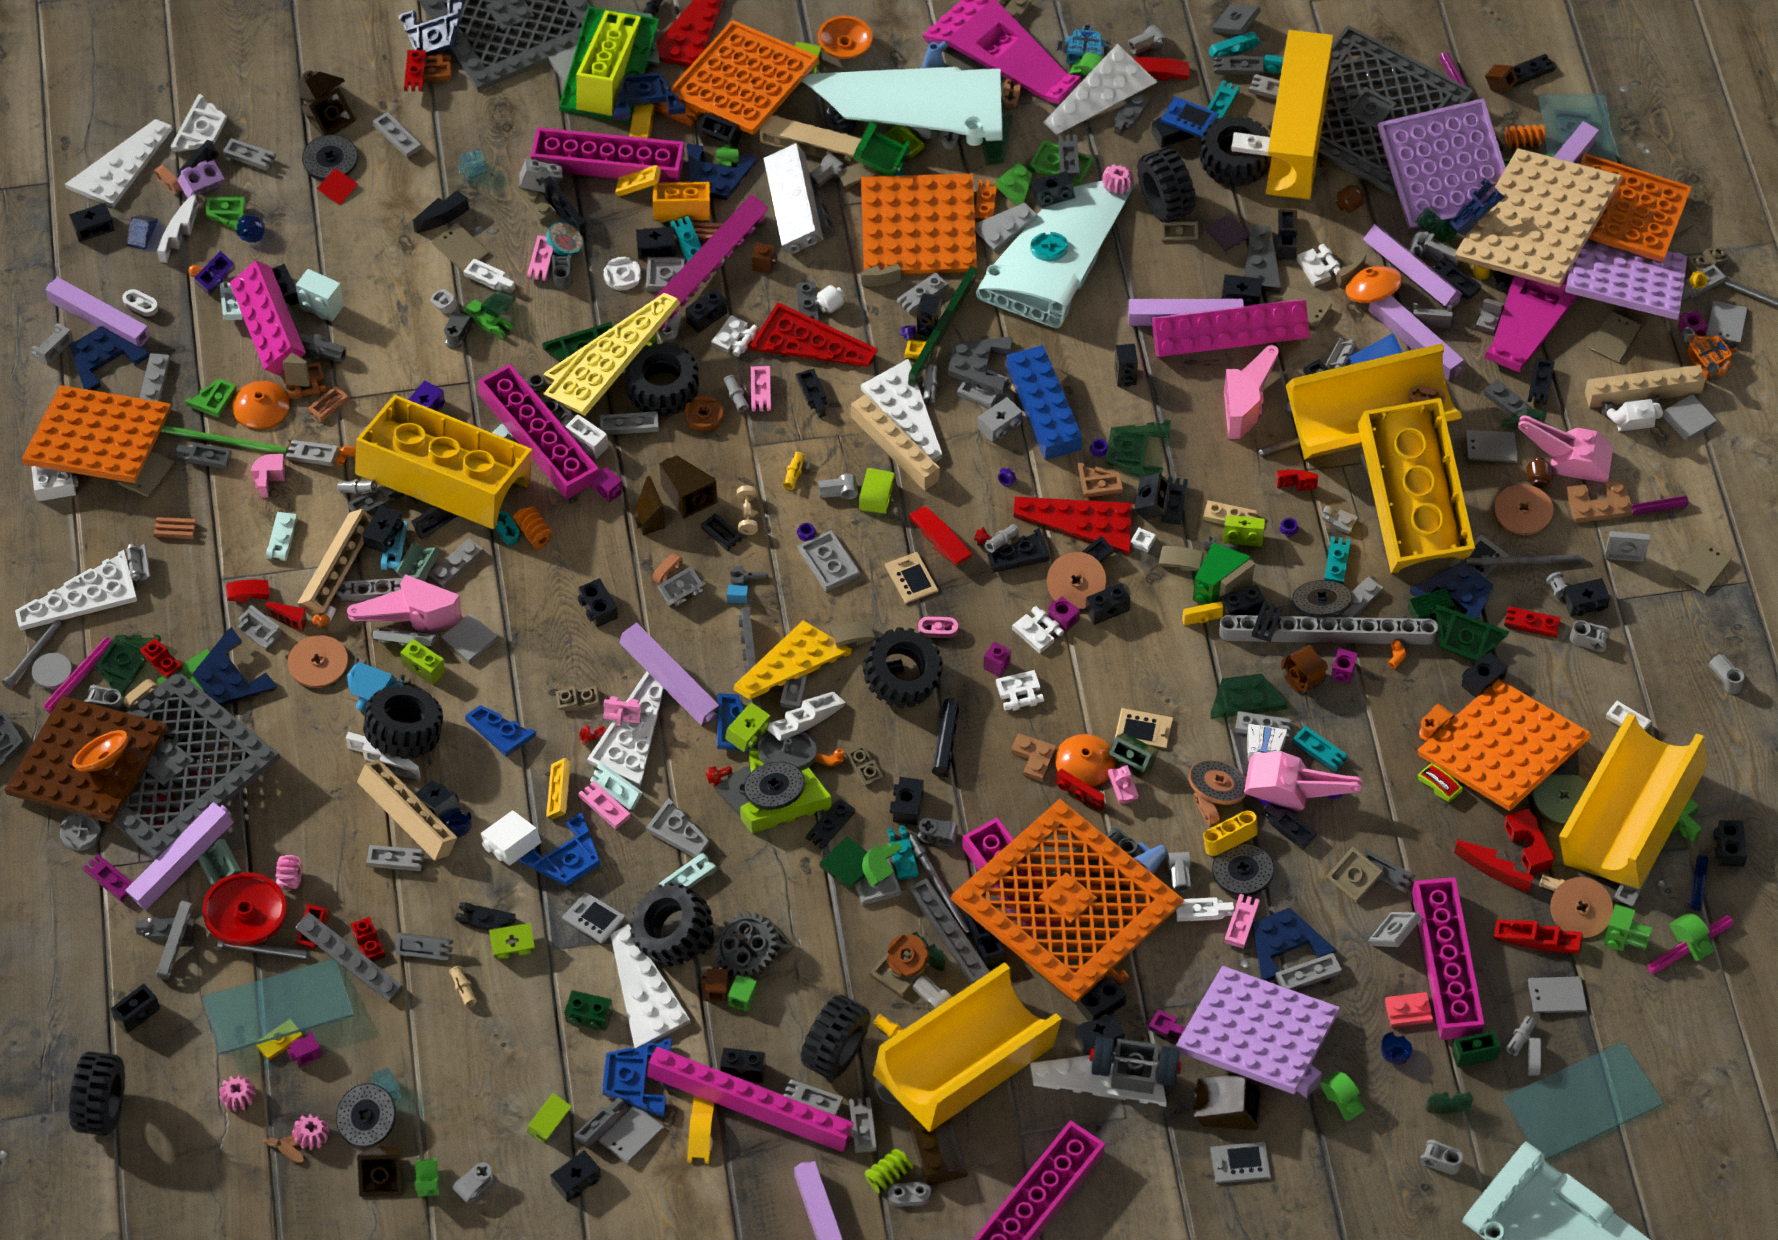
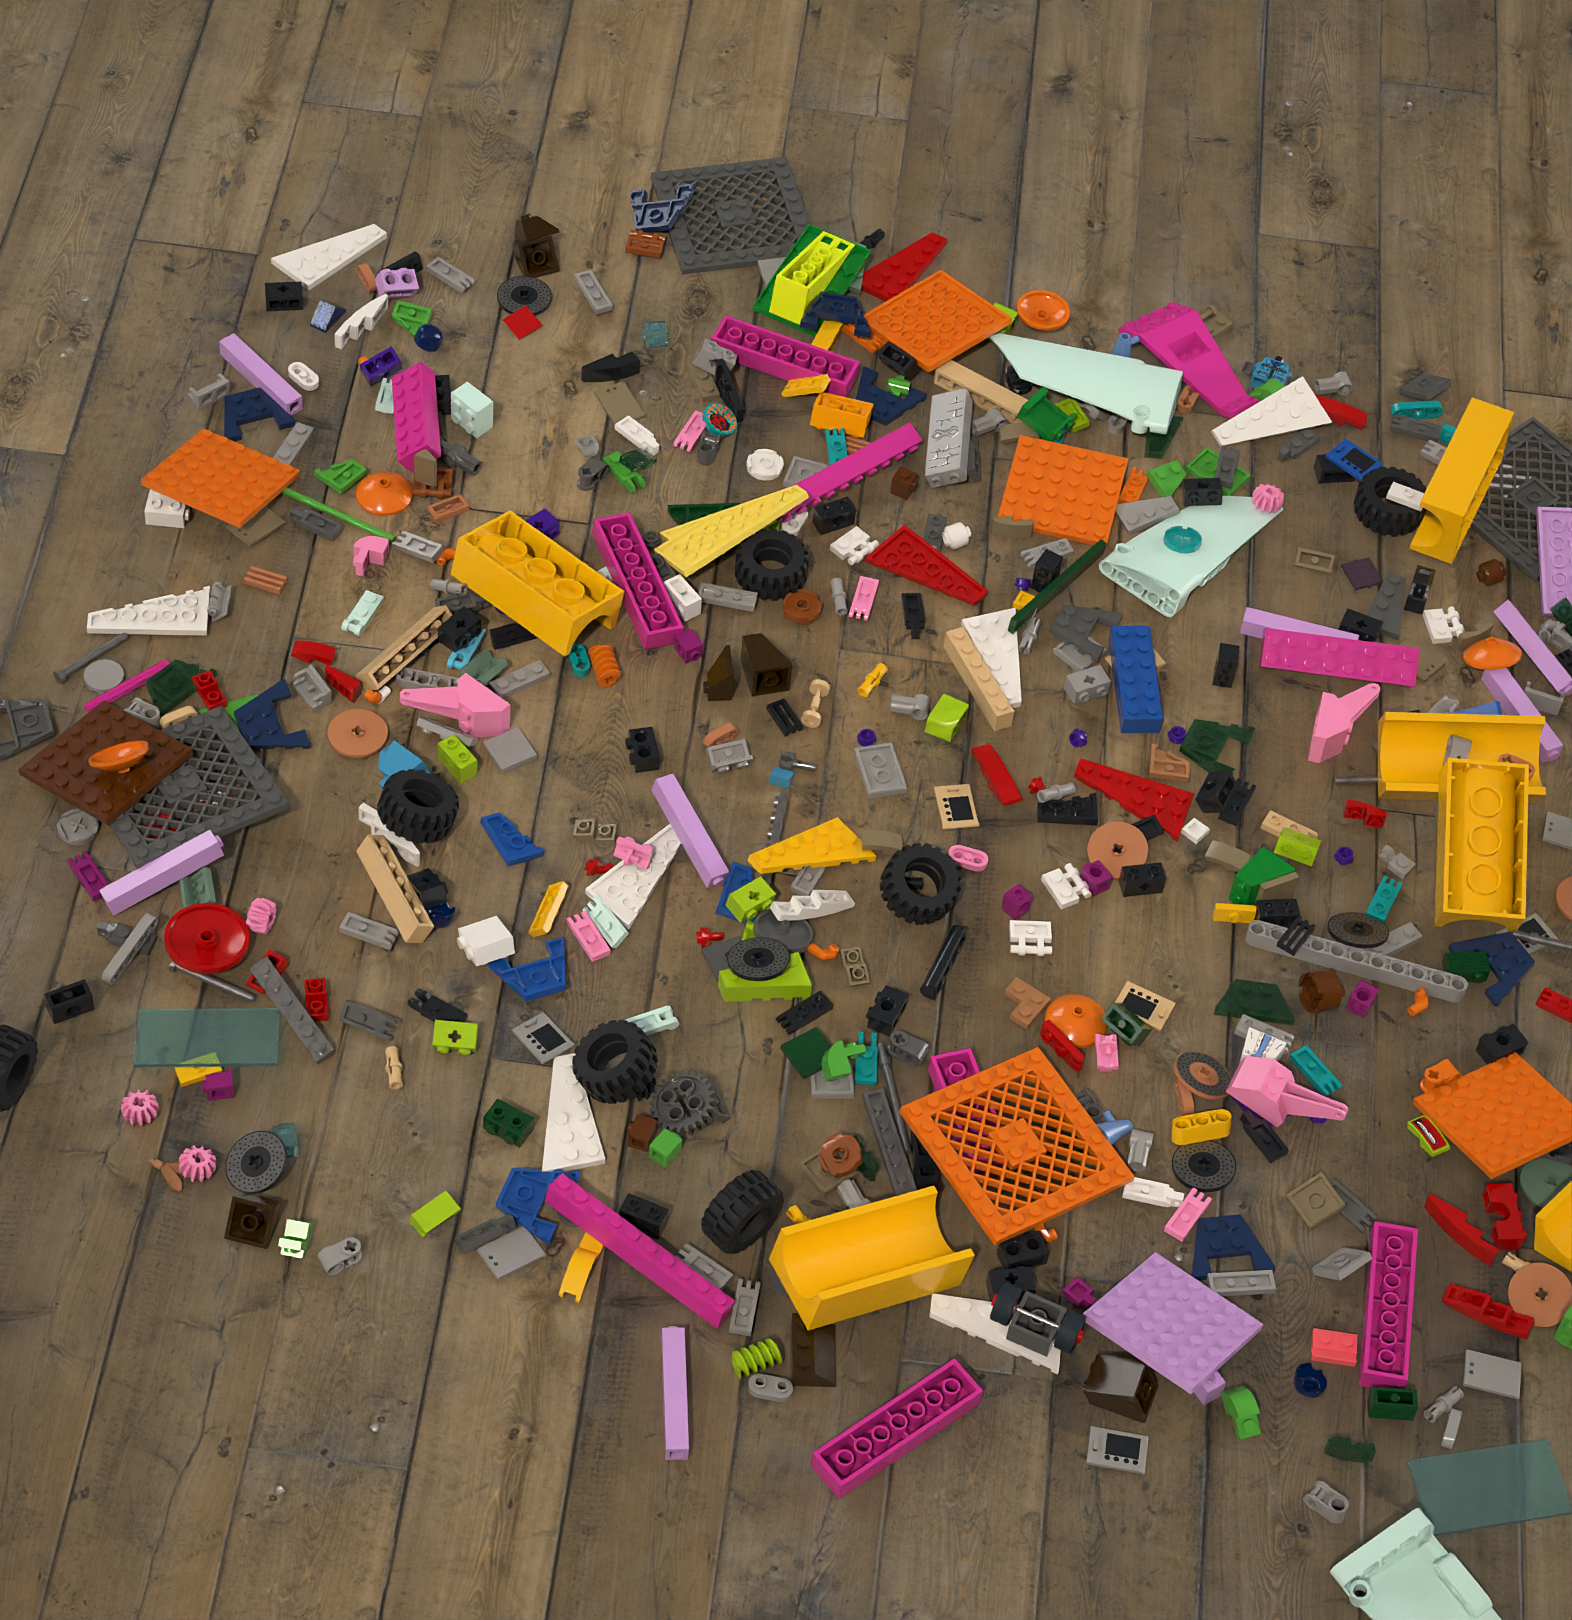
camera: 10 degrees right, 5 degrees down
white wing [171,94,227,152] -> none
red hinge [404,50,426,92] -> none
black brick [550,1150,601,1202] -> none
black brick [636,227,676,259] -> none
light grey wing [646,798,709,858] -> none
black tyre [1137,147,1196,223] -> none
teal hinge [1207,80,1240,122] -> none
dark green wing [1435,604,1510,662] -> none
none -> light grey piece [1443,734,1472,766]

